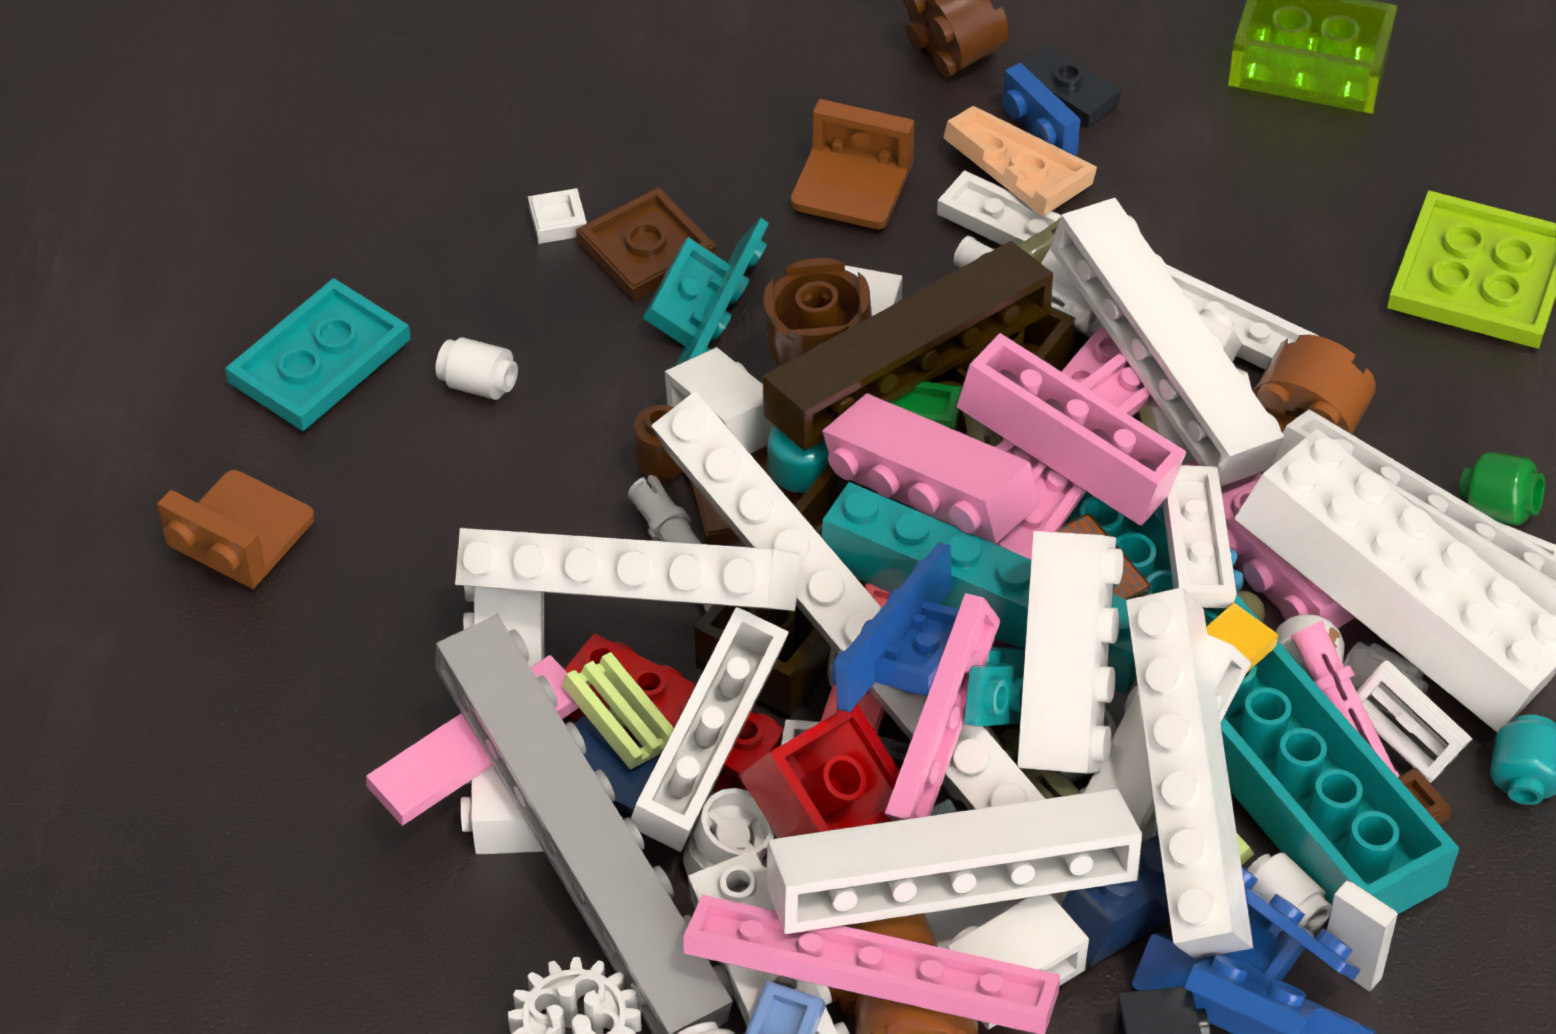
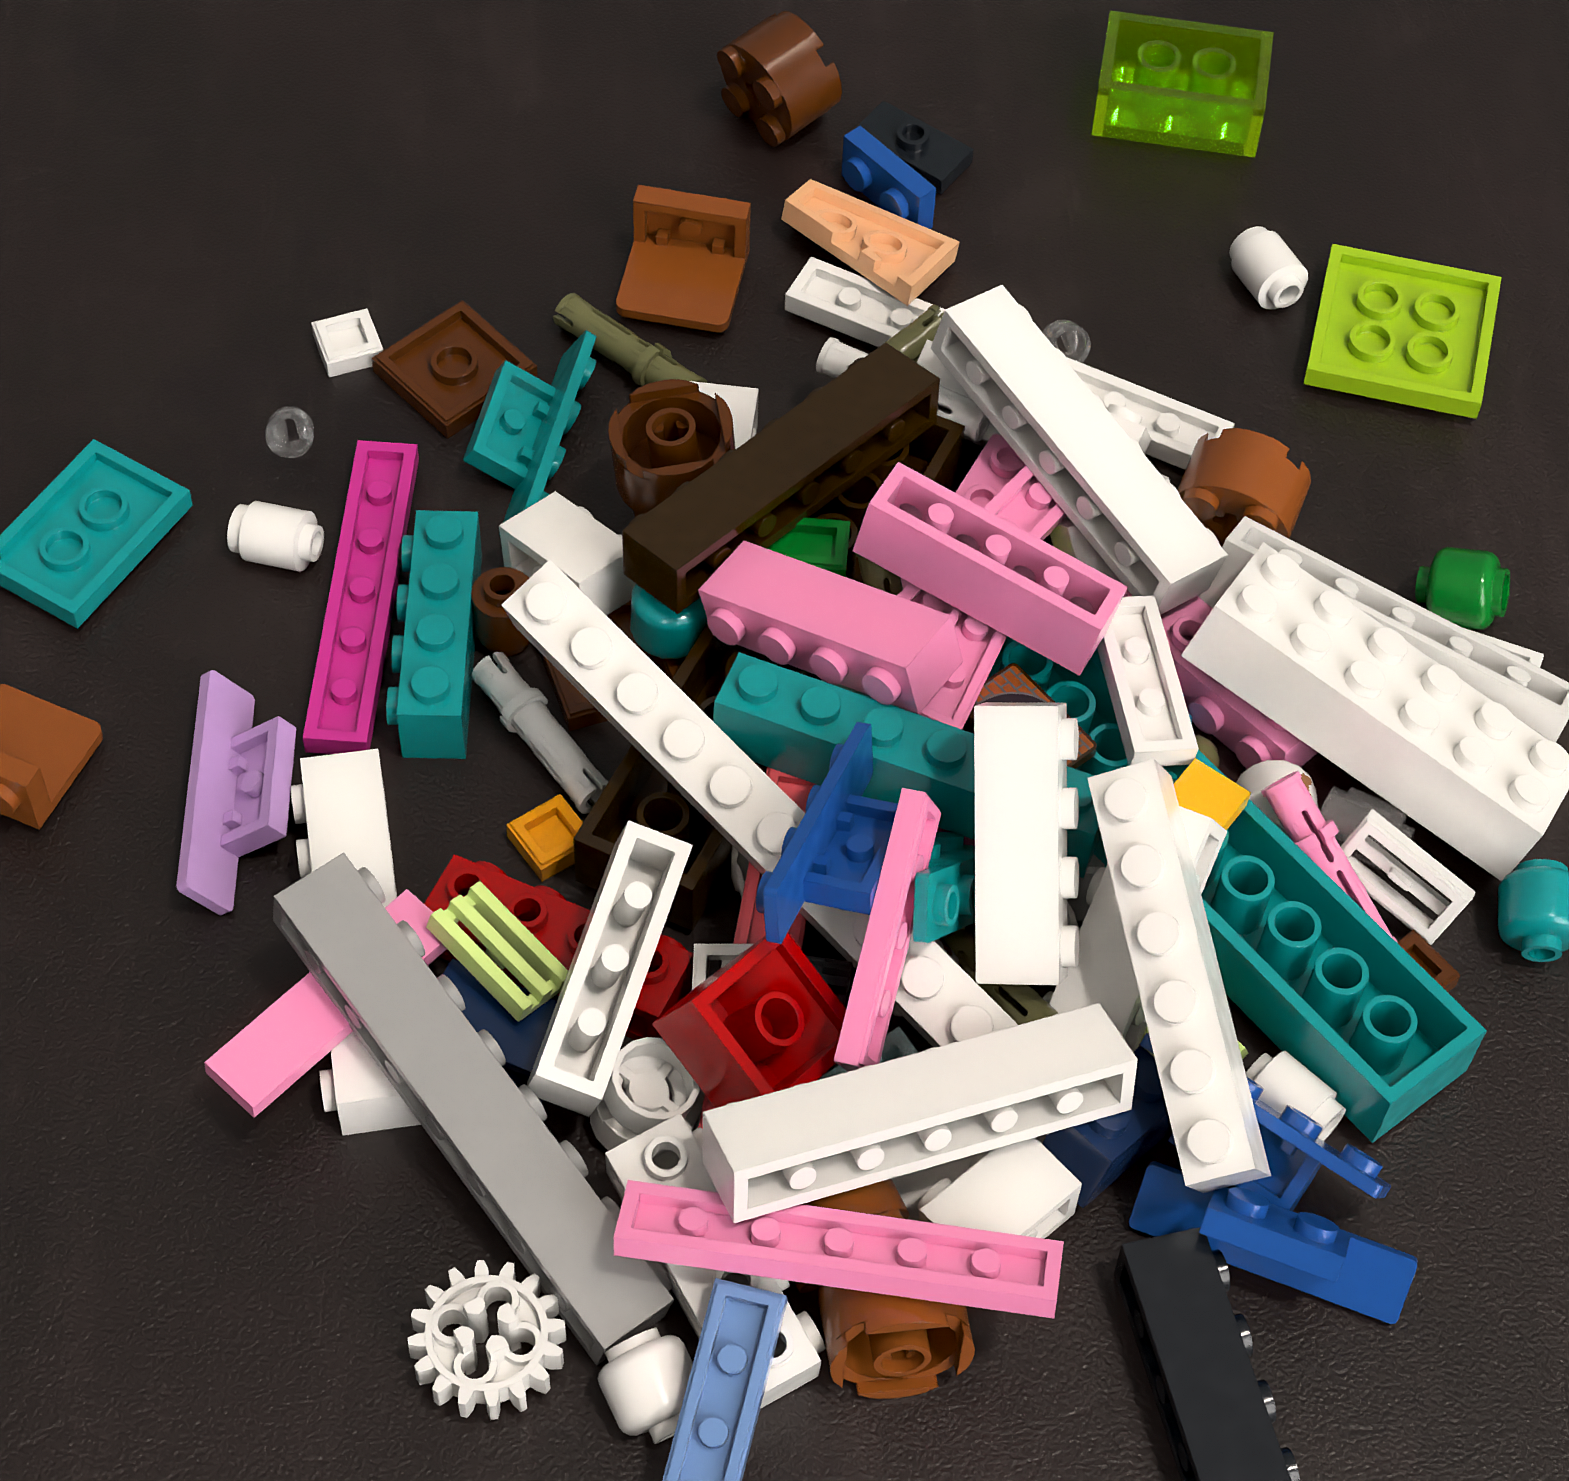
camera: 10 degrees left, 5 degrees up
white brick [455,528,800,611] -> none
white tile [1327,881,1397,992] -> none
none -> lavender bracket [176,670,296,915]
none -> clear hinge [265,406,314,458]
none -> dark pink plate [303,440,419,754]
none -> teal brick [386,510,482,759]
none -> light orange tile [506,794,583,882]
none -> olive pin [553,293,708,386]
none -> clear hinge [1042,319,1091,363]
none -> white brick [1229,226,1308,310]

